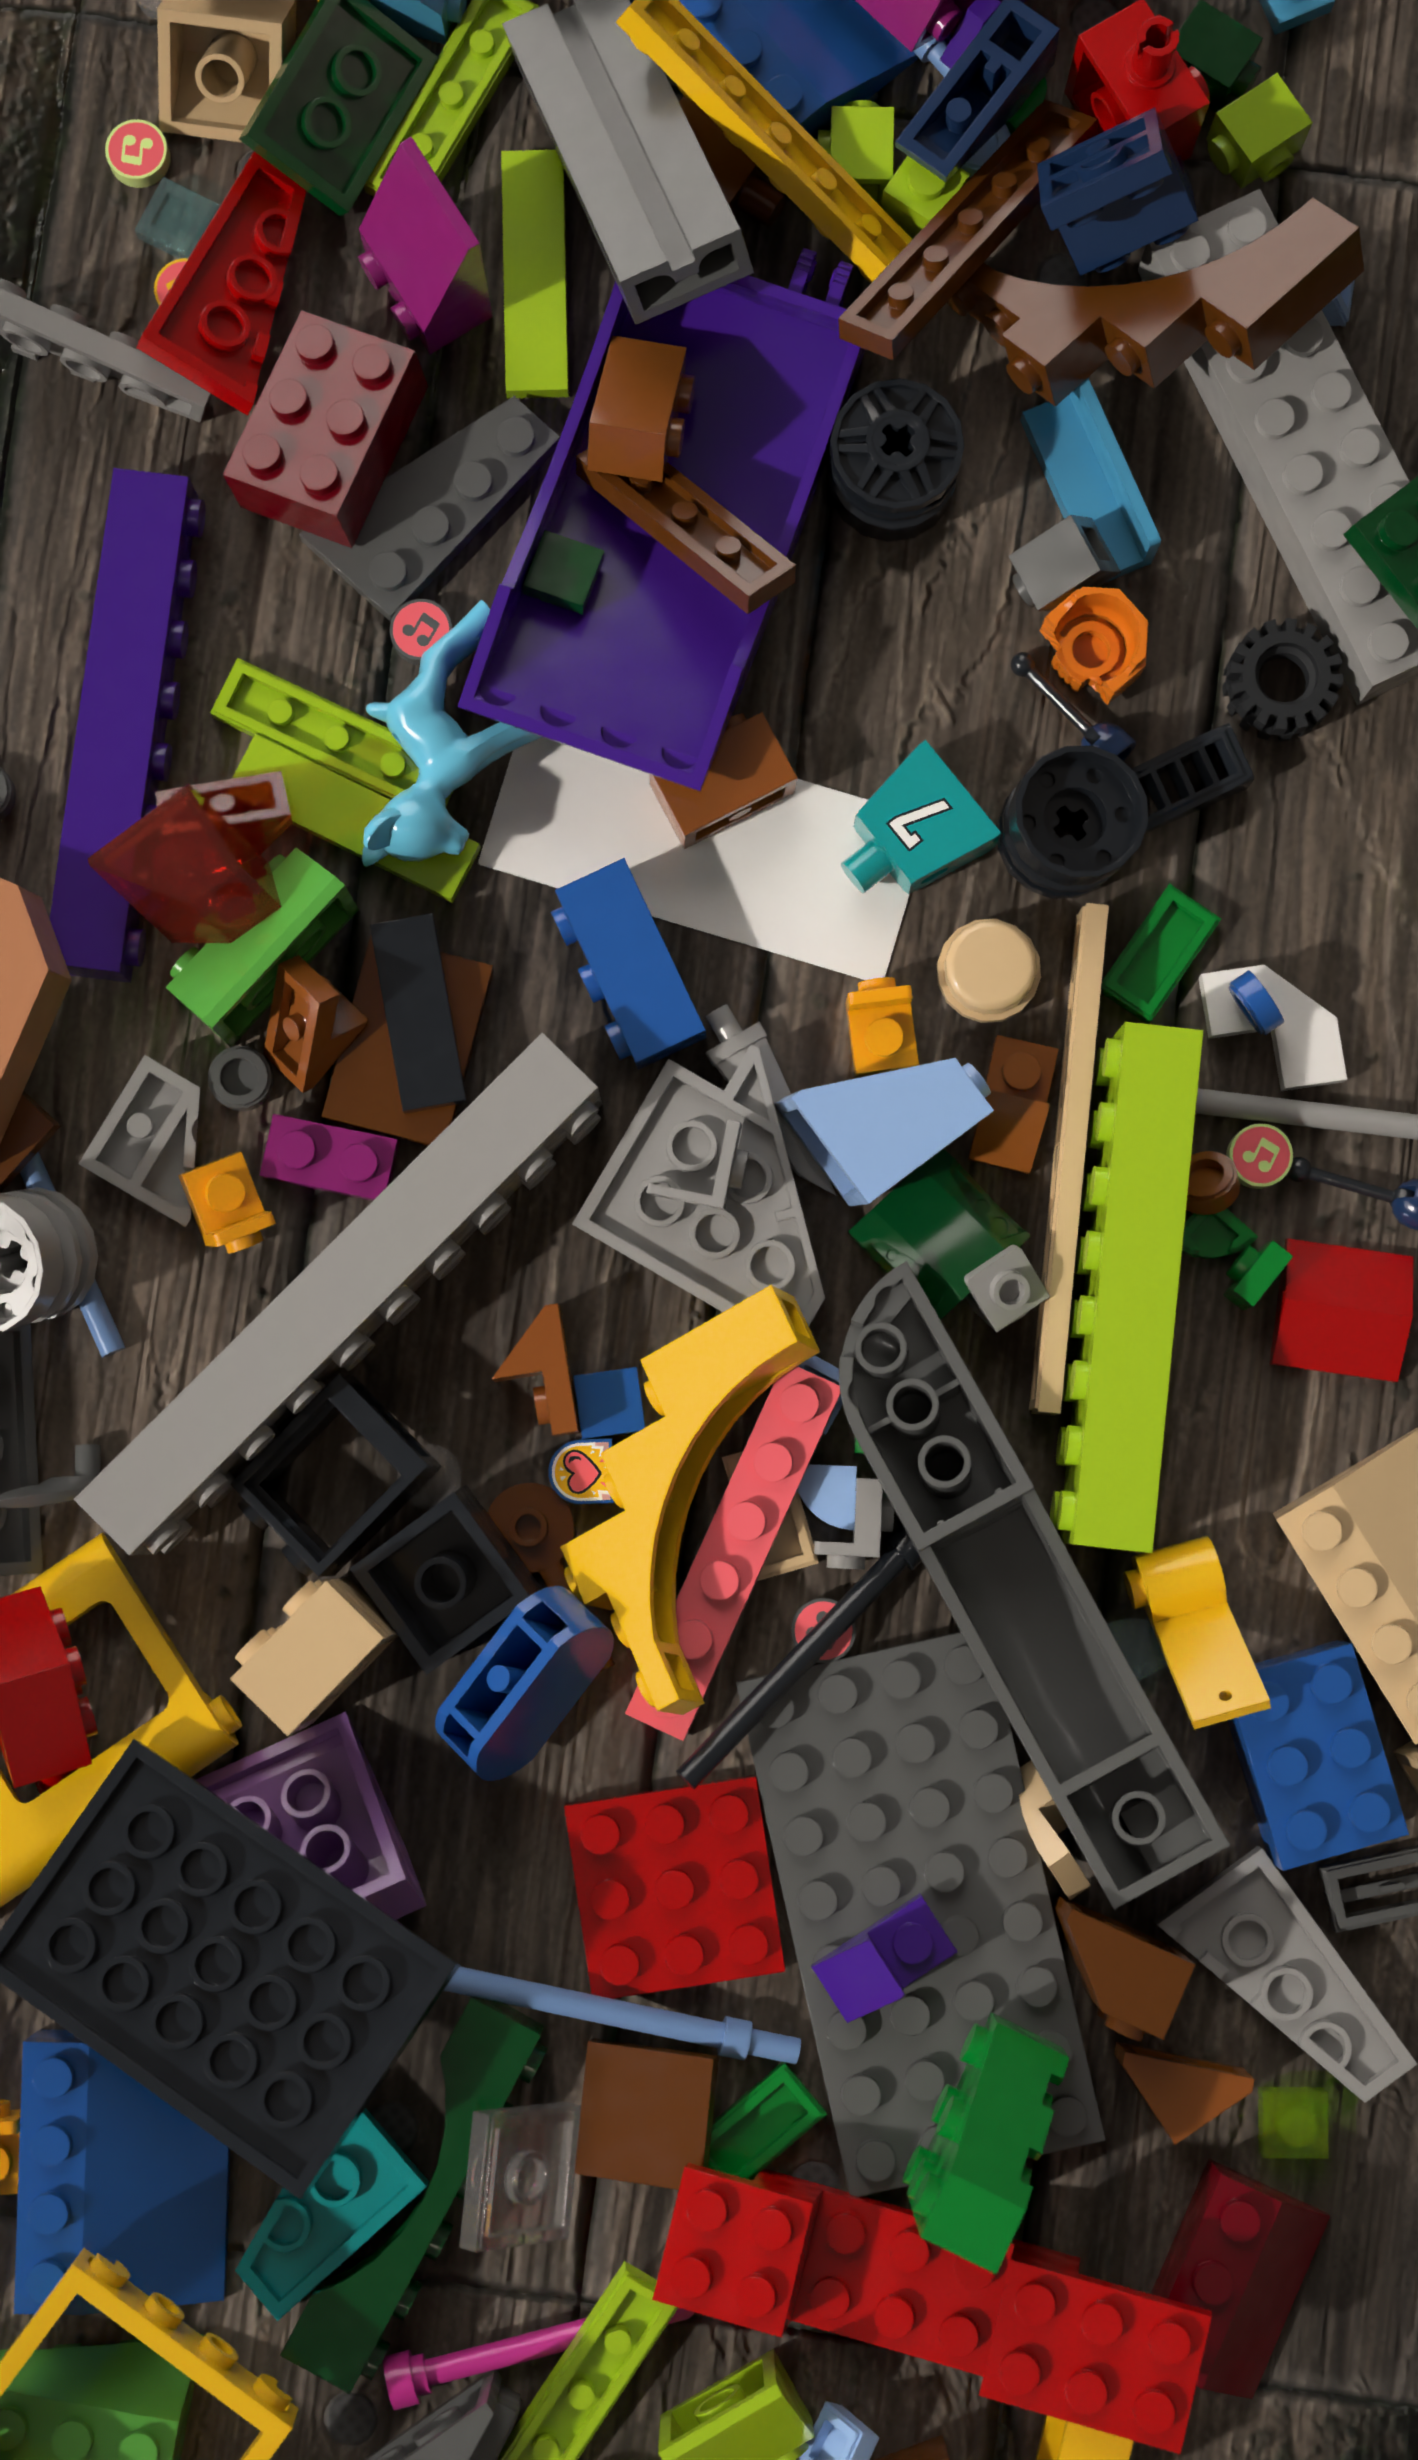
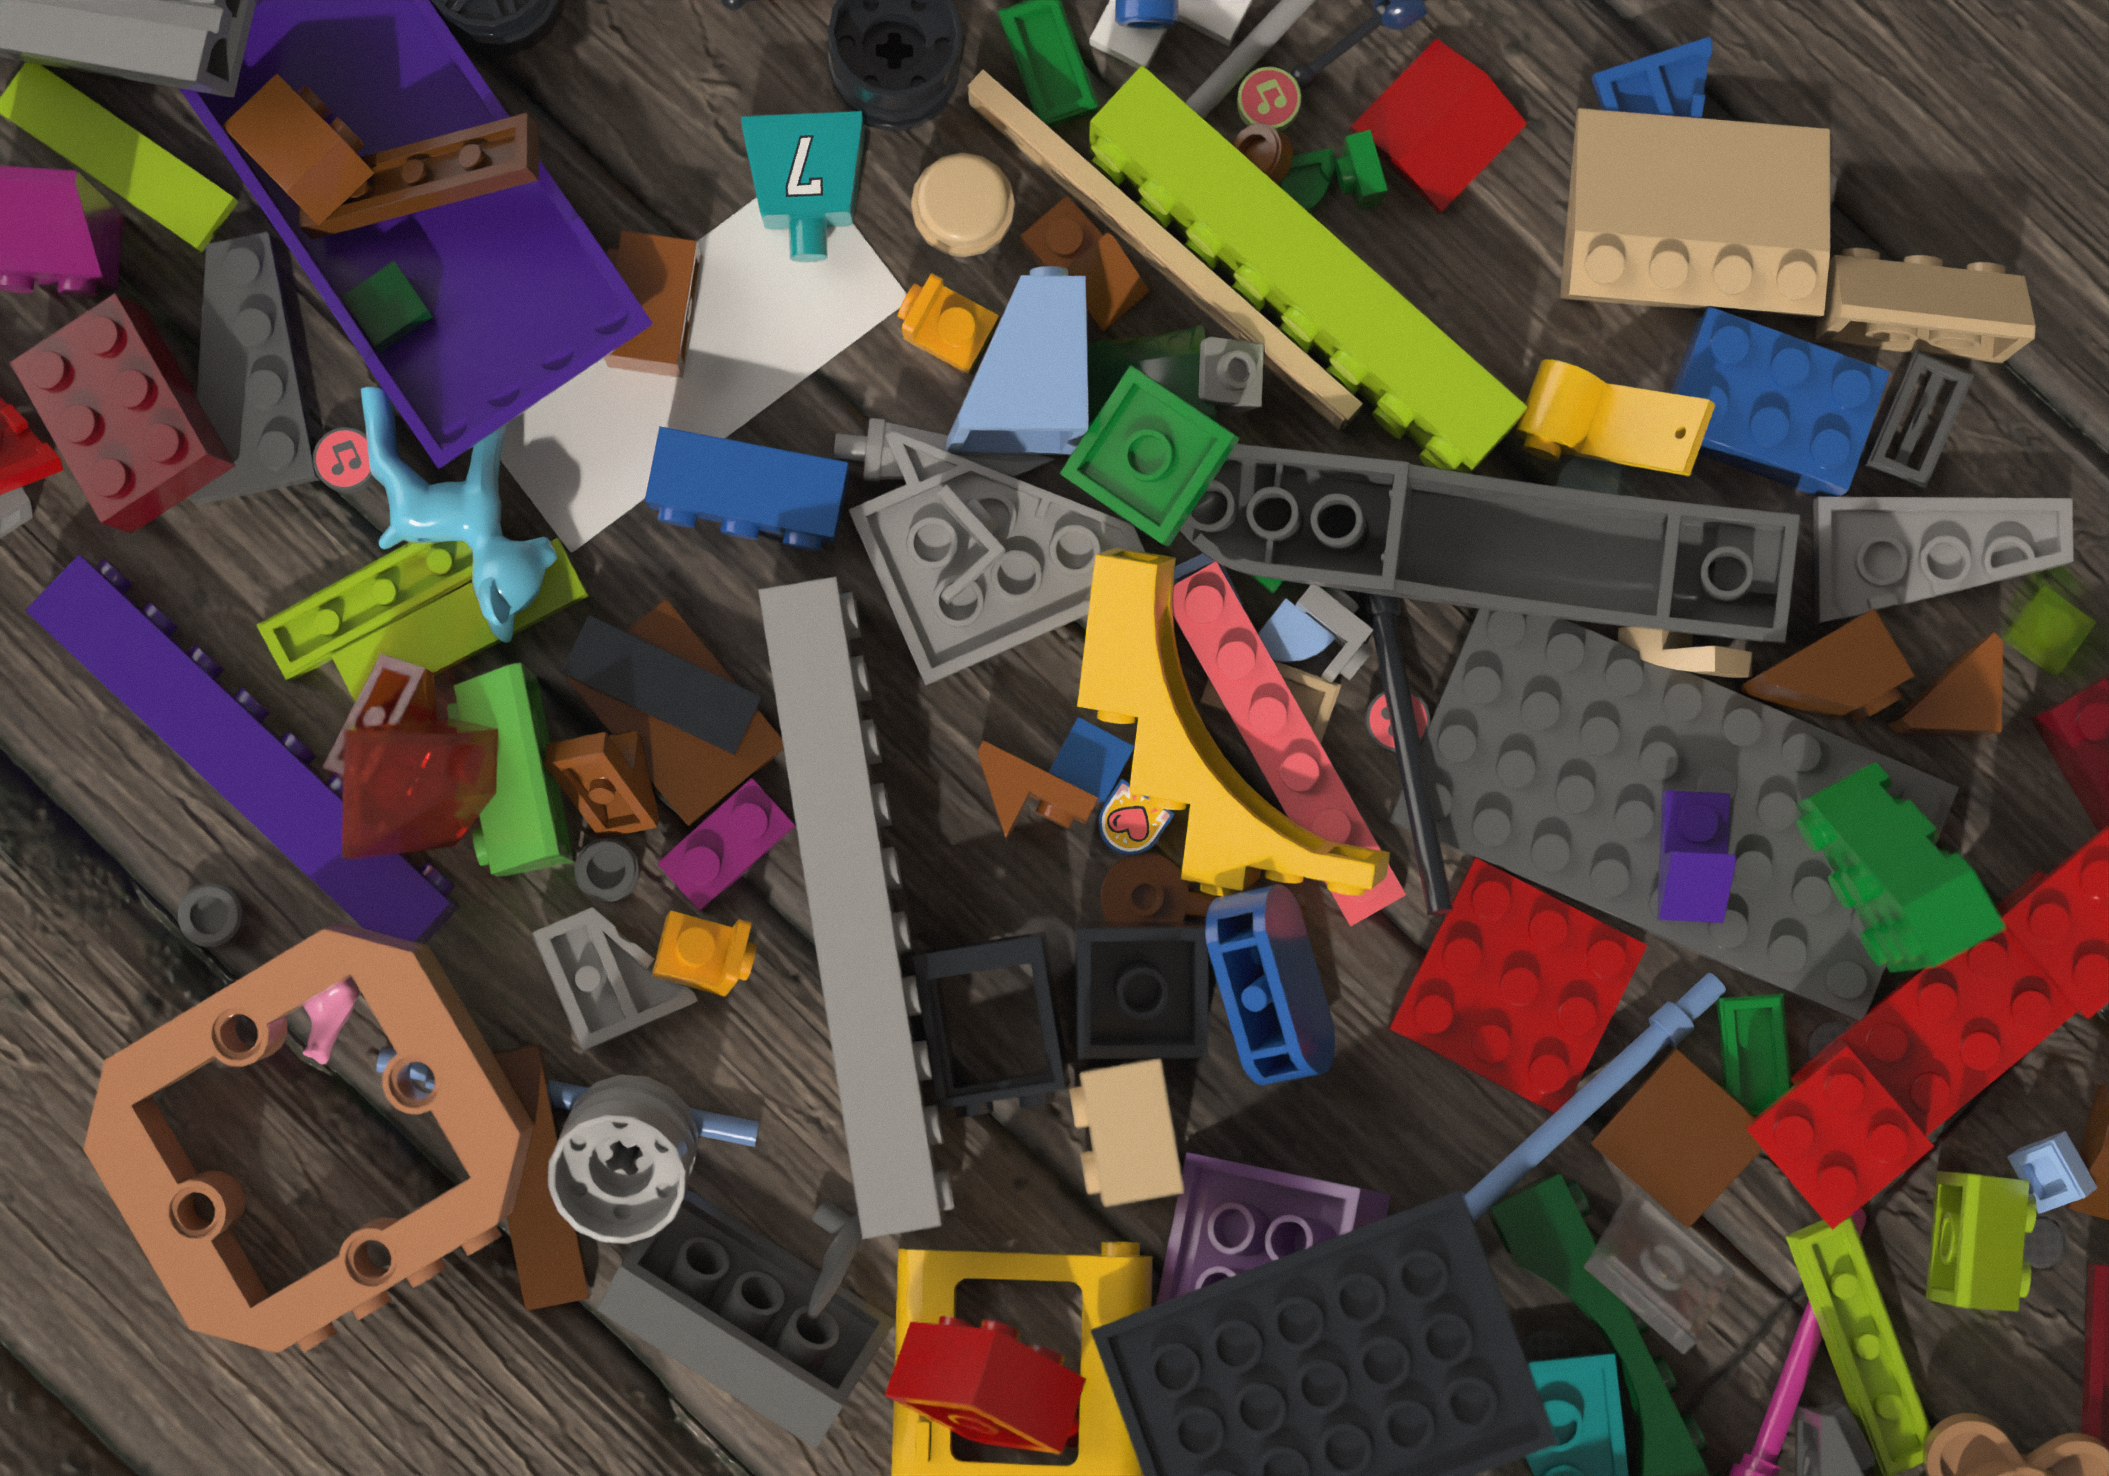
camera: 55 degrees left, 0 degrees up
none -> green plate [1059,365,1240,546]

